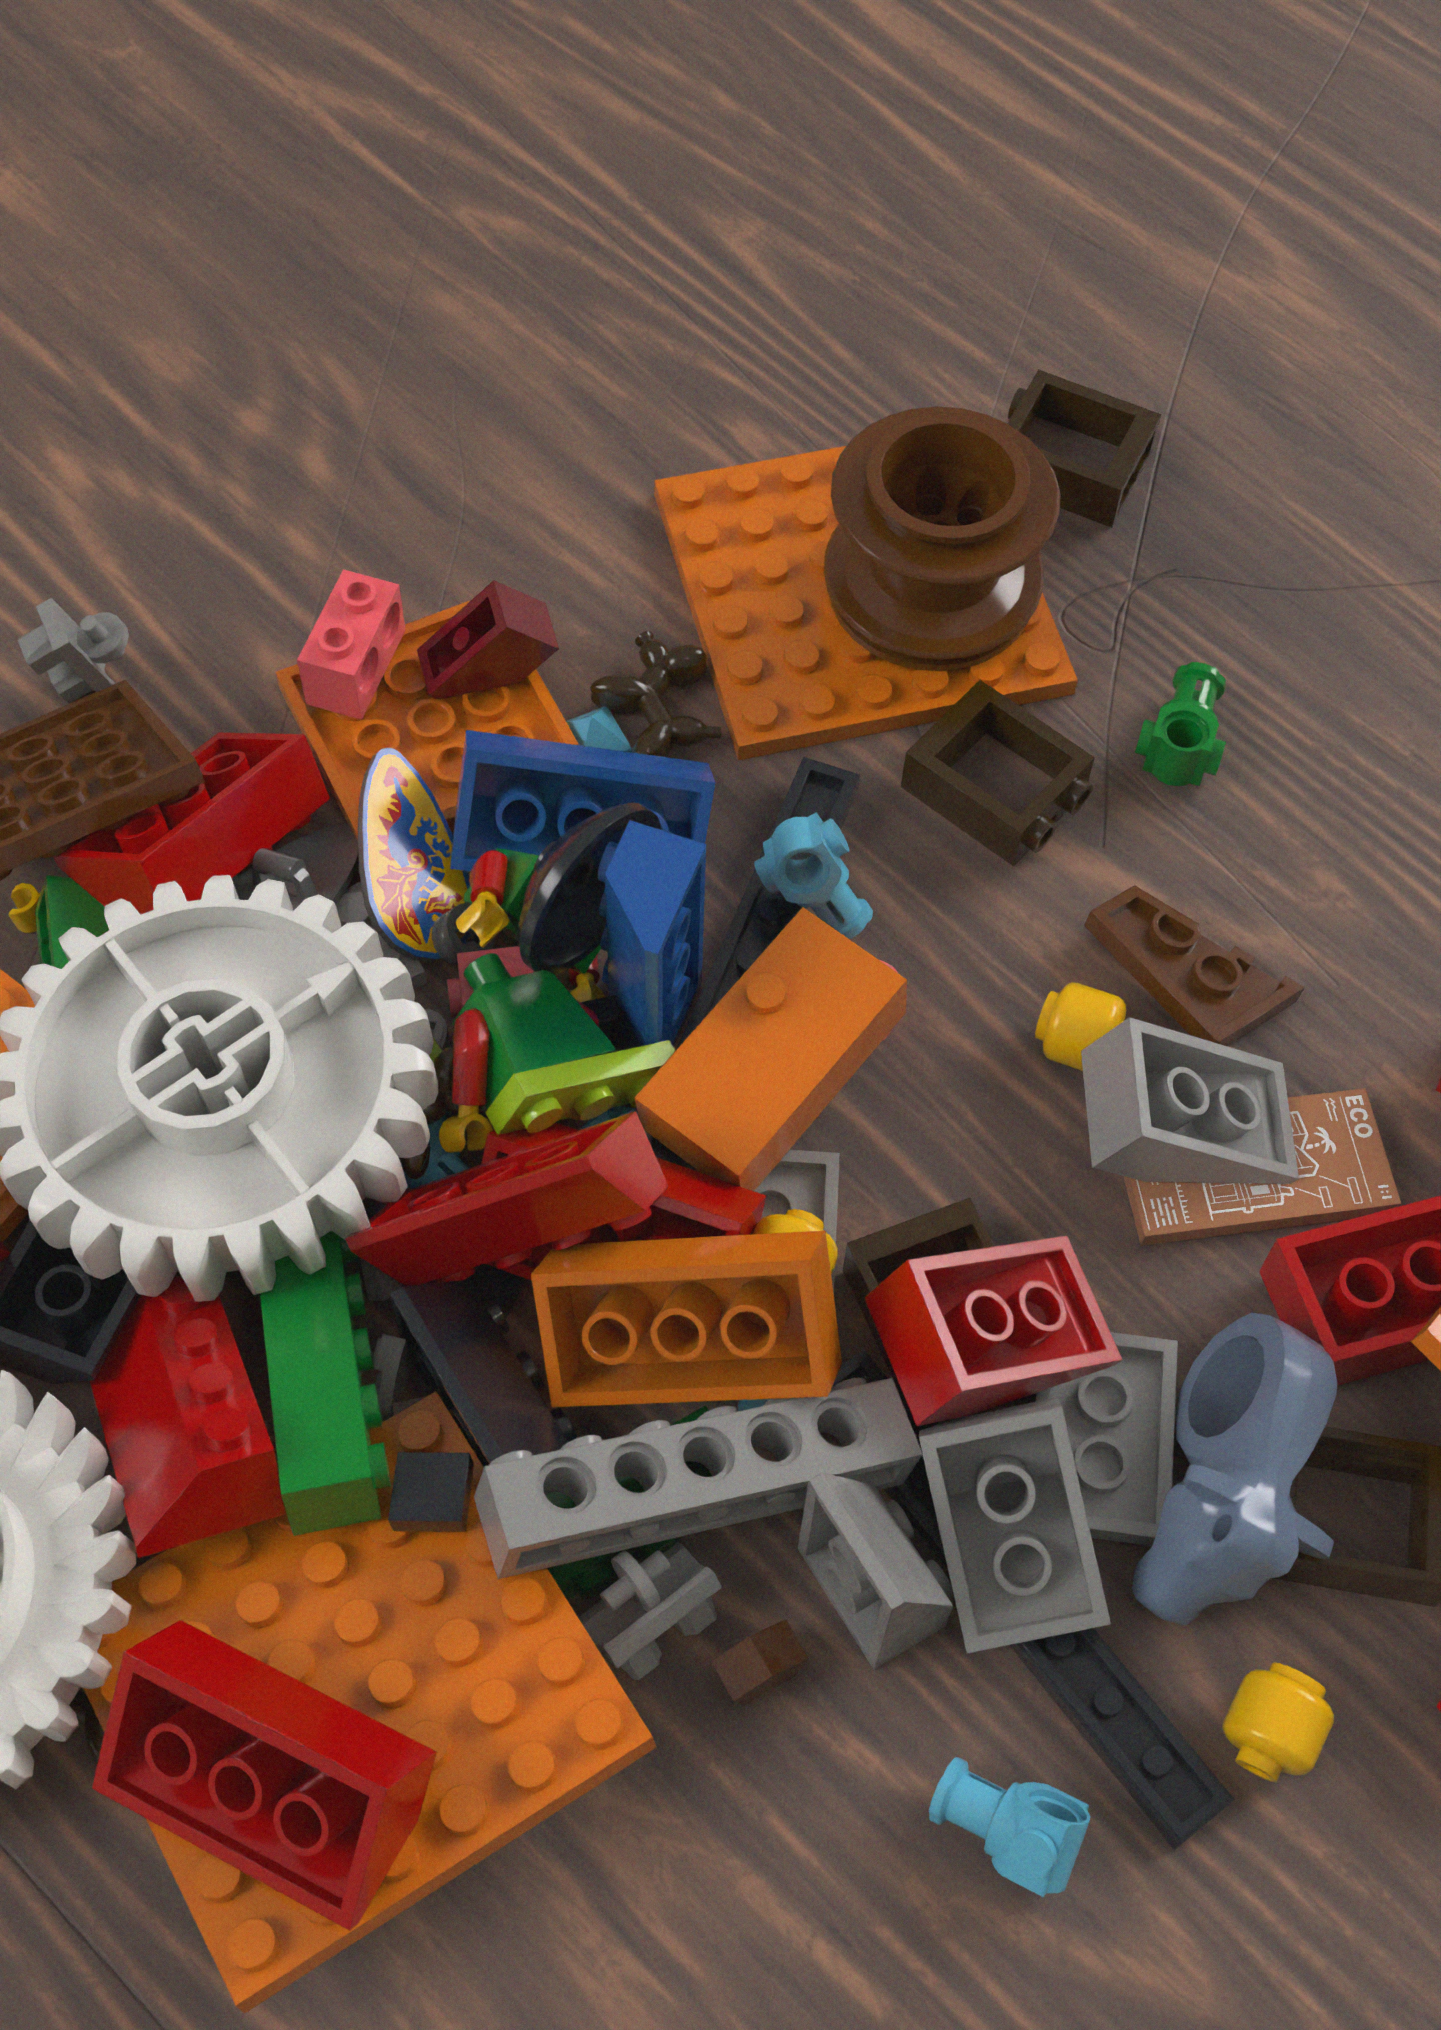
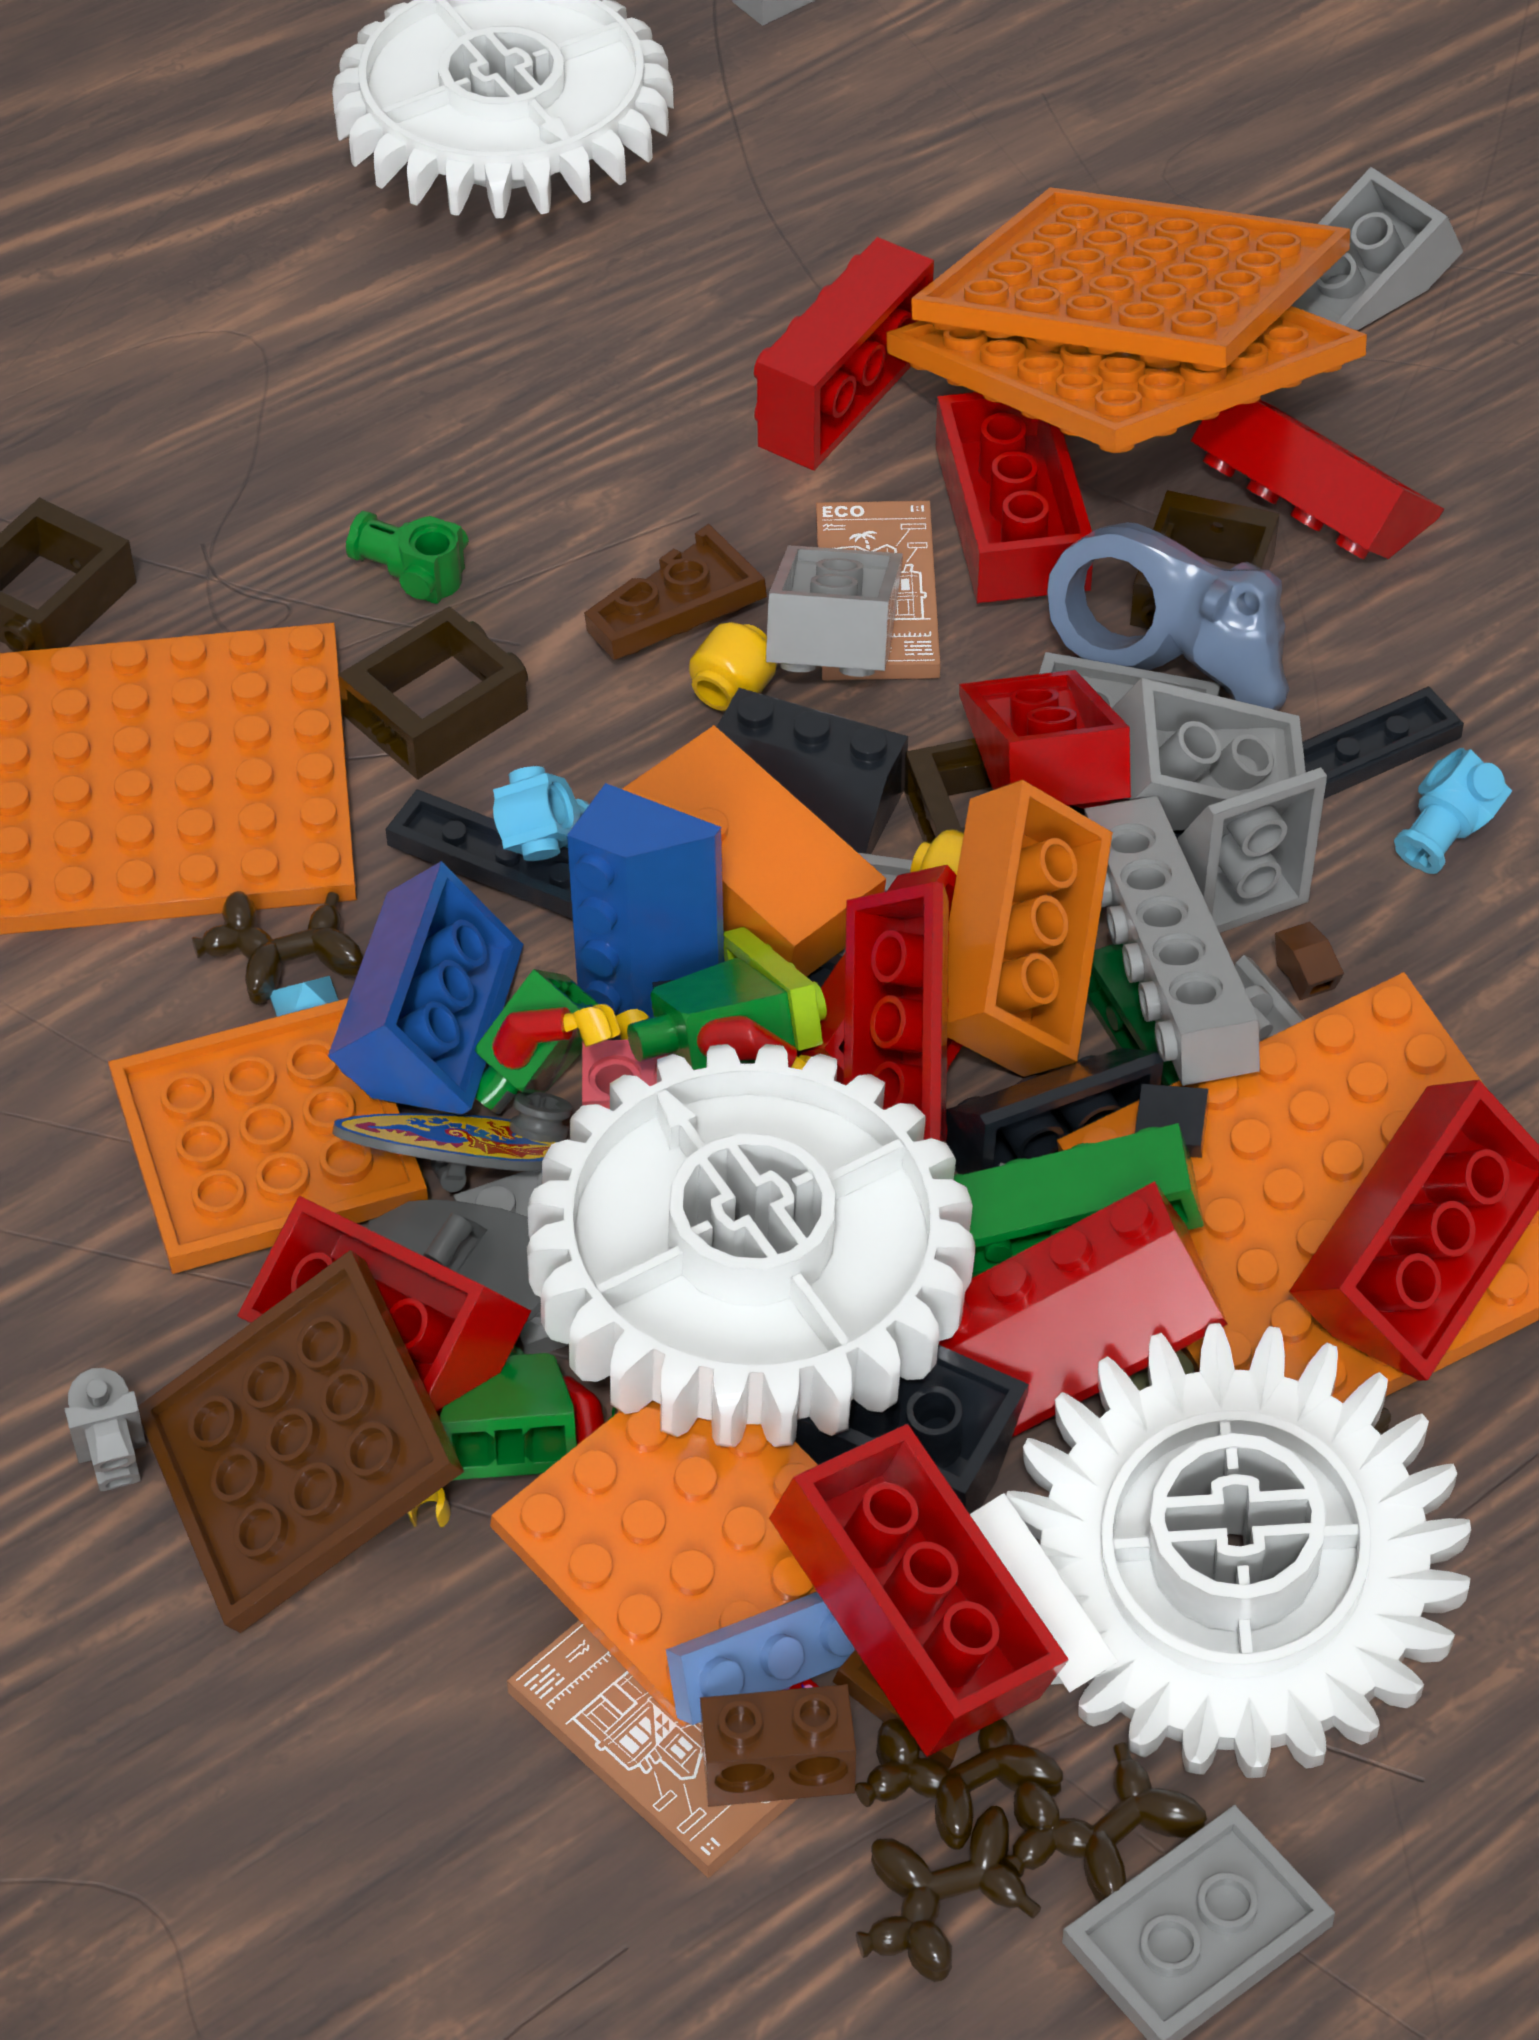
camera: 80 degrees left, 10 degrees down
coral brick [297,569,406,720] -> none
dark red slope [417,580,559,700] -> none
black dish [518,803,661,975] -> none
reddish brown wheel [824,406,1060,671] -> none
yellow head [1222,1662,1334,1783] -> none
none -> black slope [717,688,908,854]

